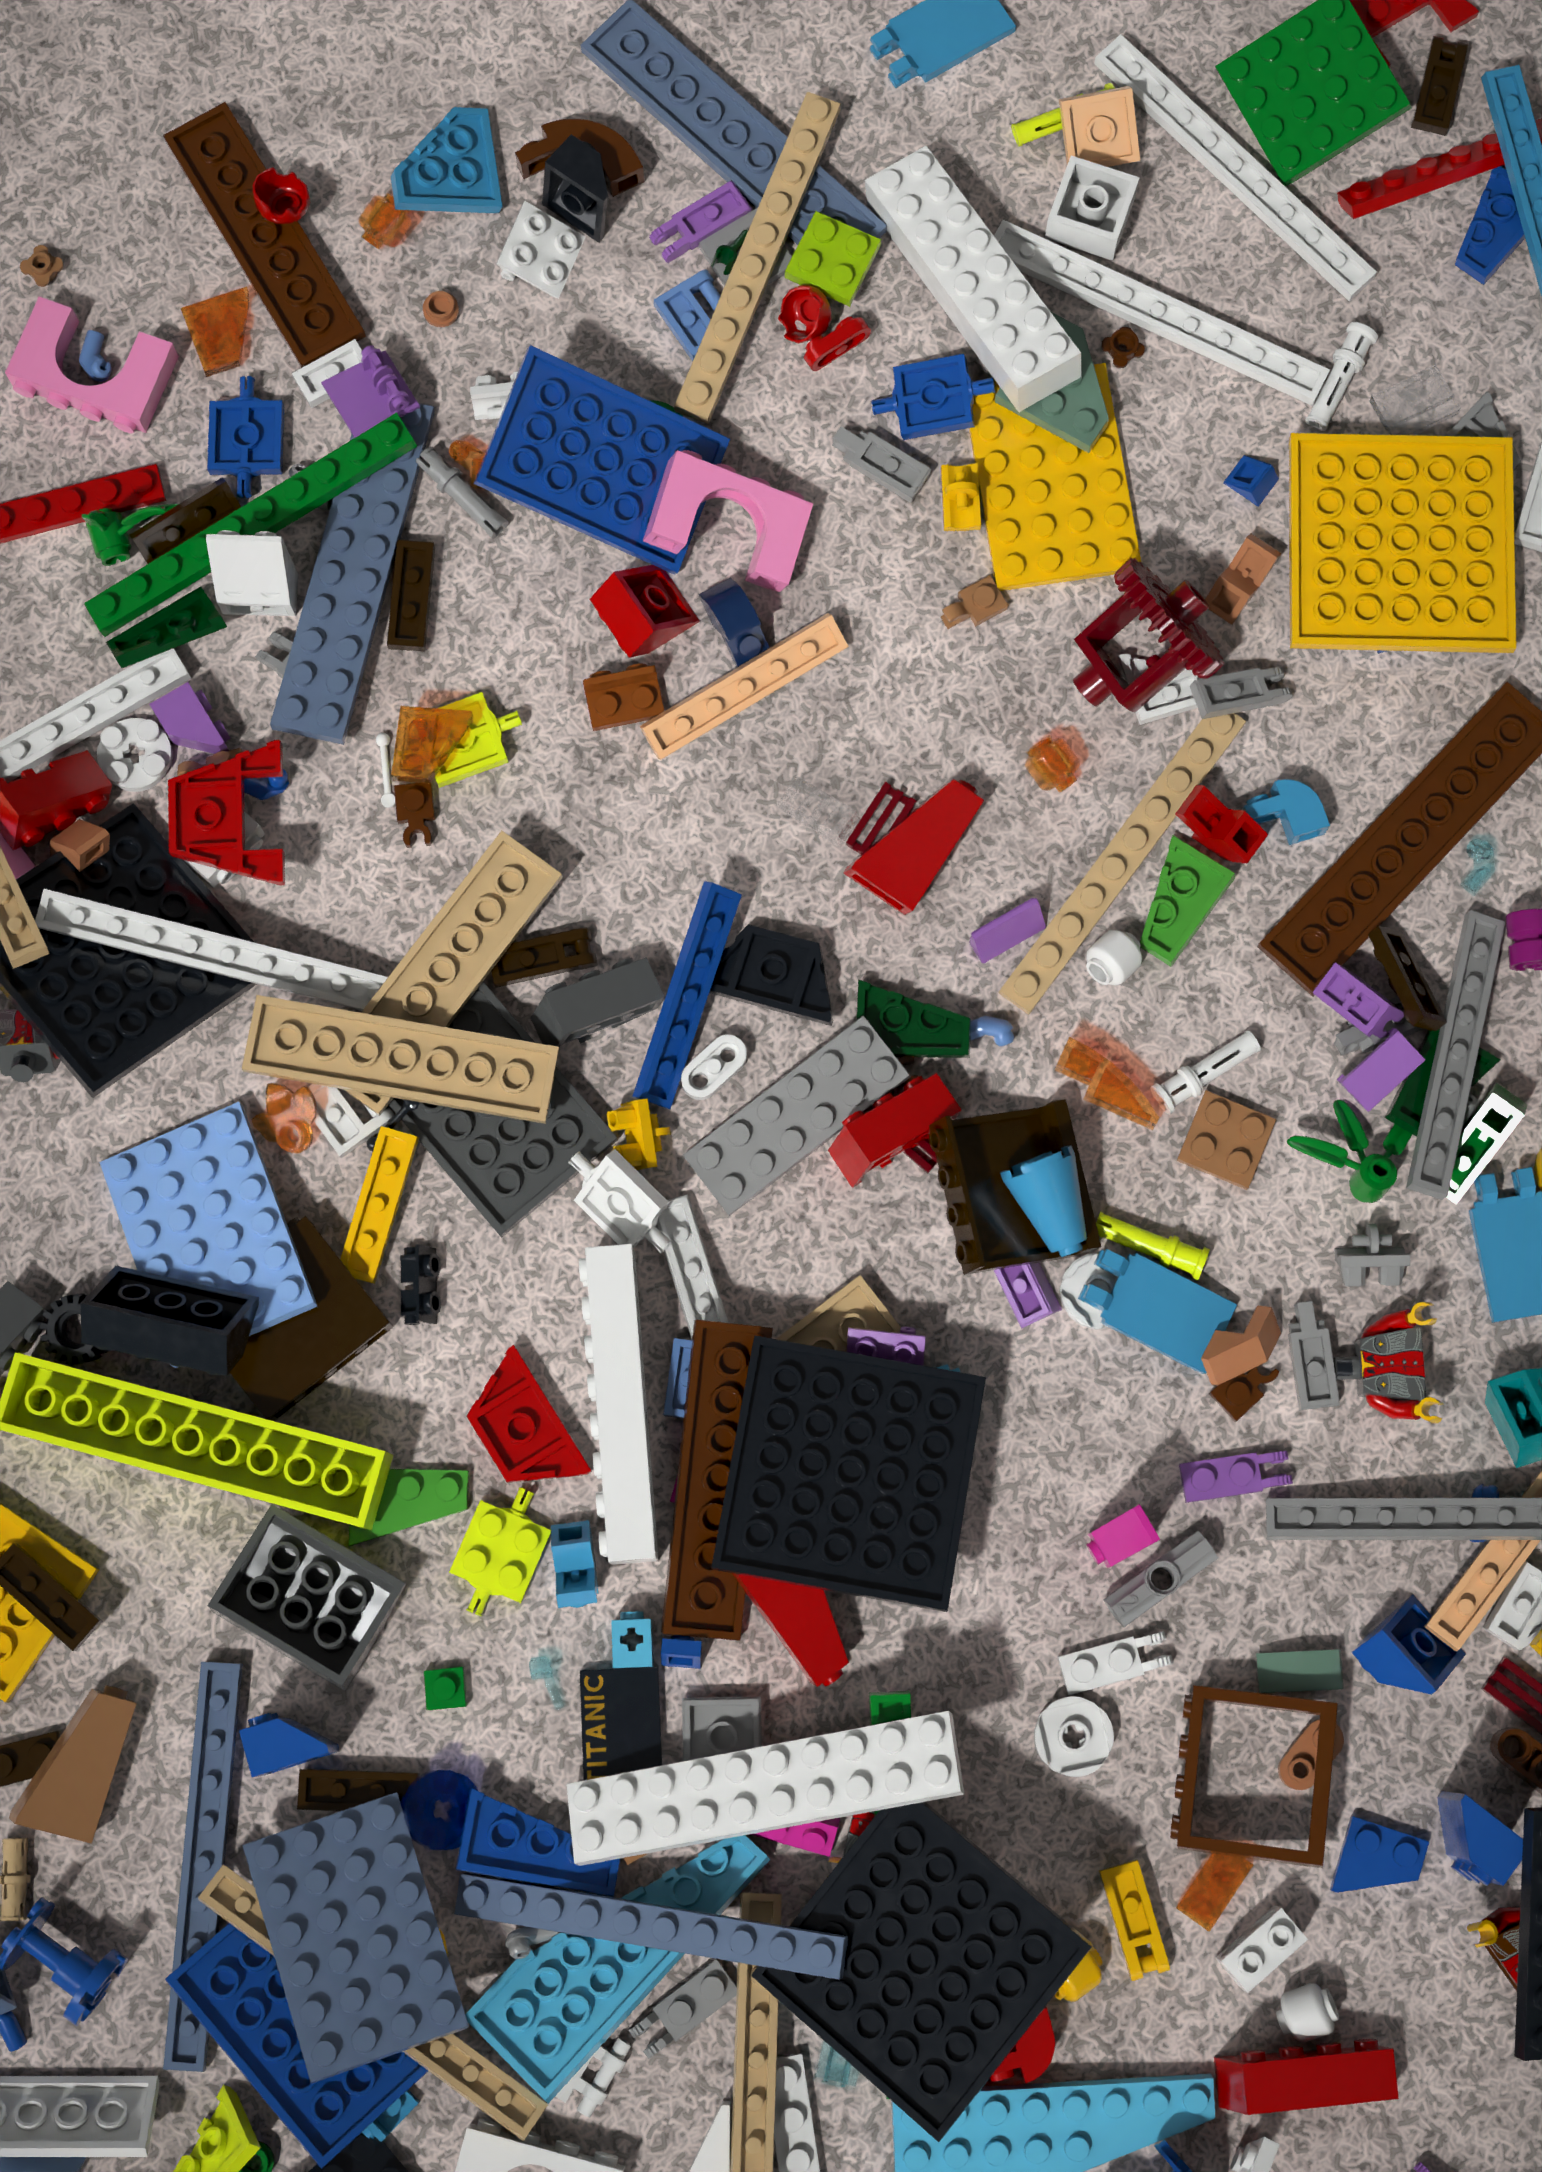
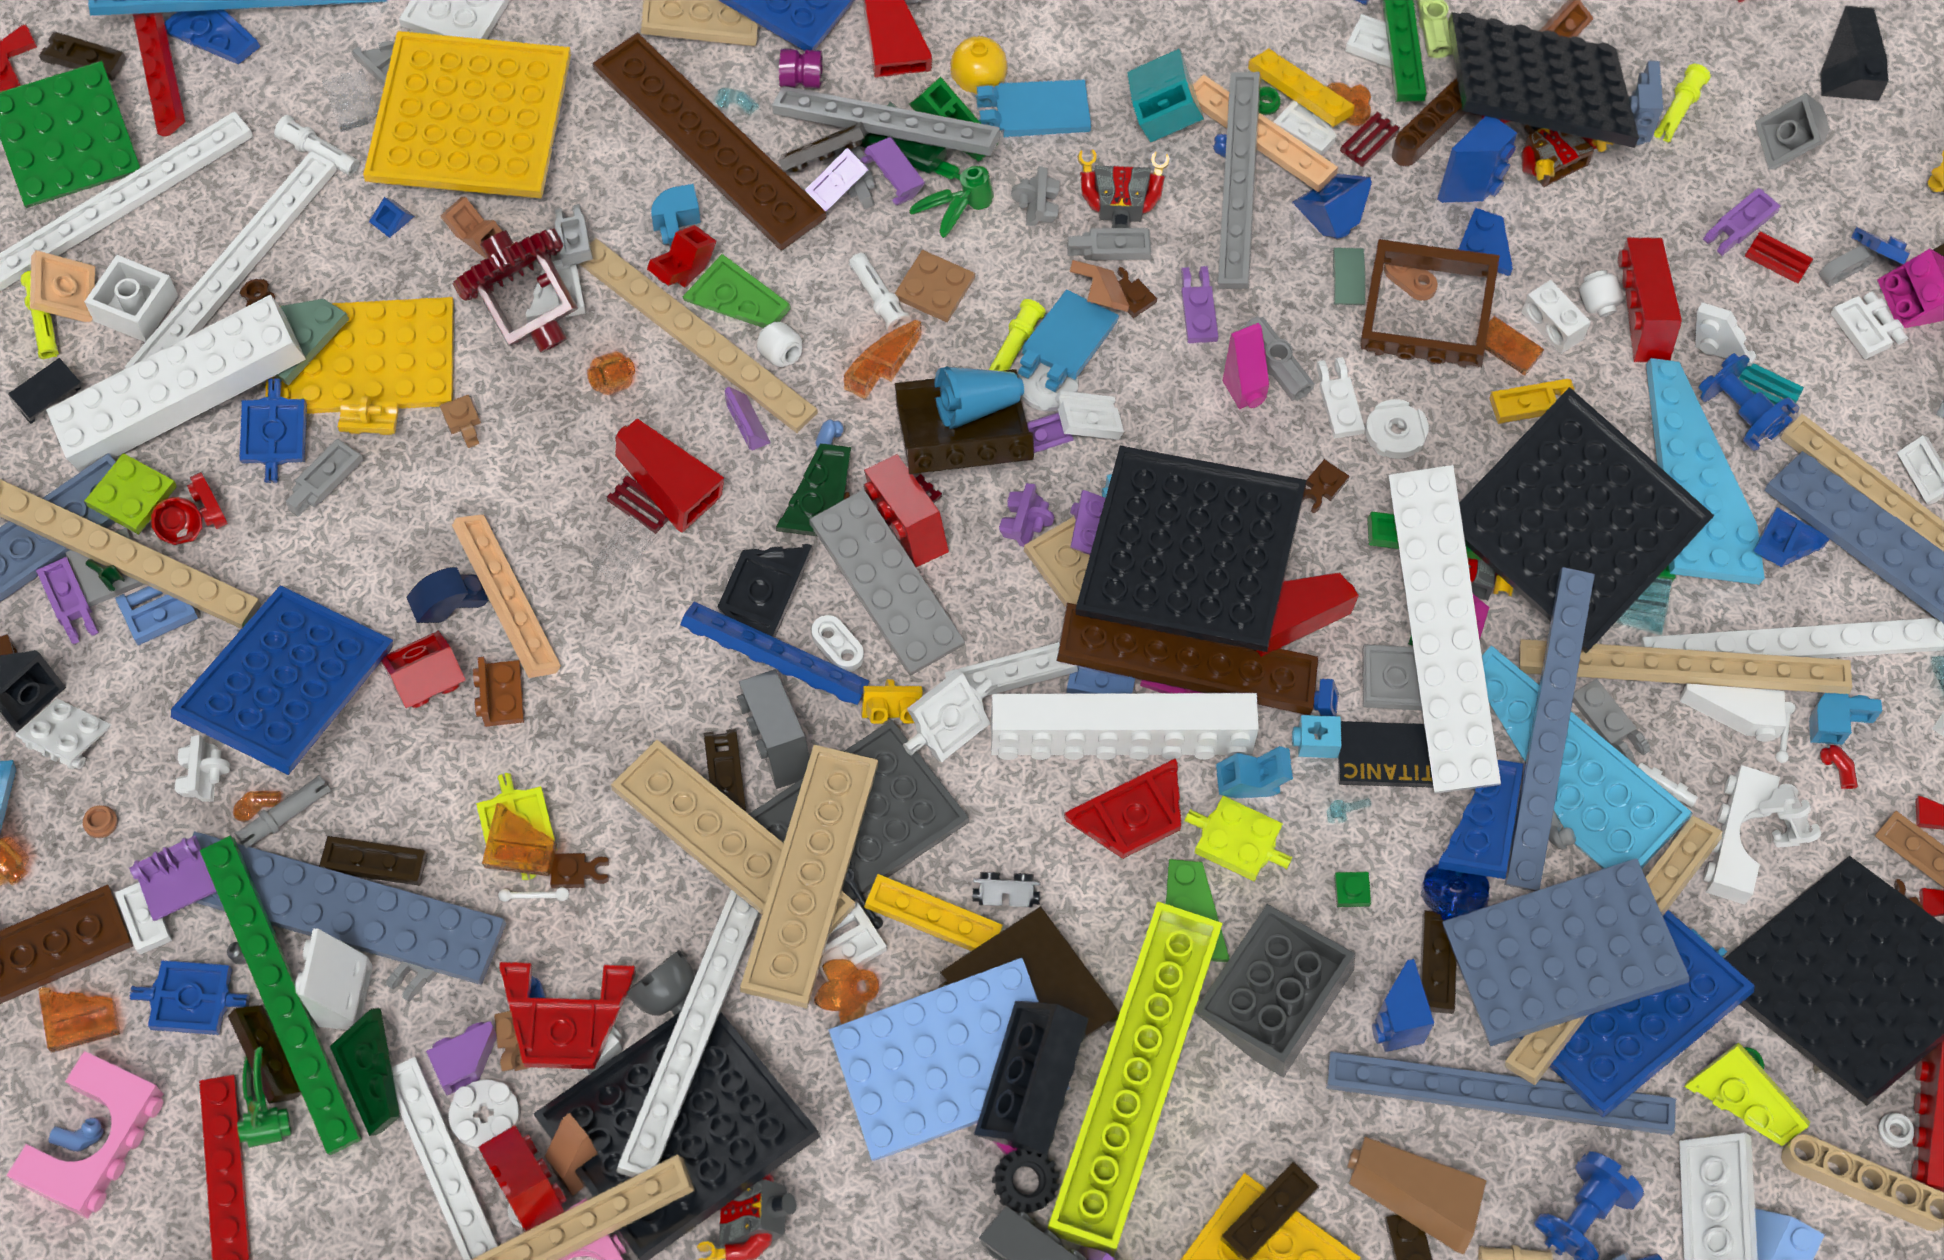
camera: 90 degrees left, 15 degrees down
bright pink arch [643,450,813,592] -> none
none -> black hinge [8,357,82,424]
none -> dark grey cylinder [627,950,695,1016]
none -> medium lavender hips [999,483,1055,547]
none -> white plate [1055,391,1124,440]
none -> reddish brown plate [1302,459,1350,513]

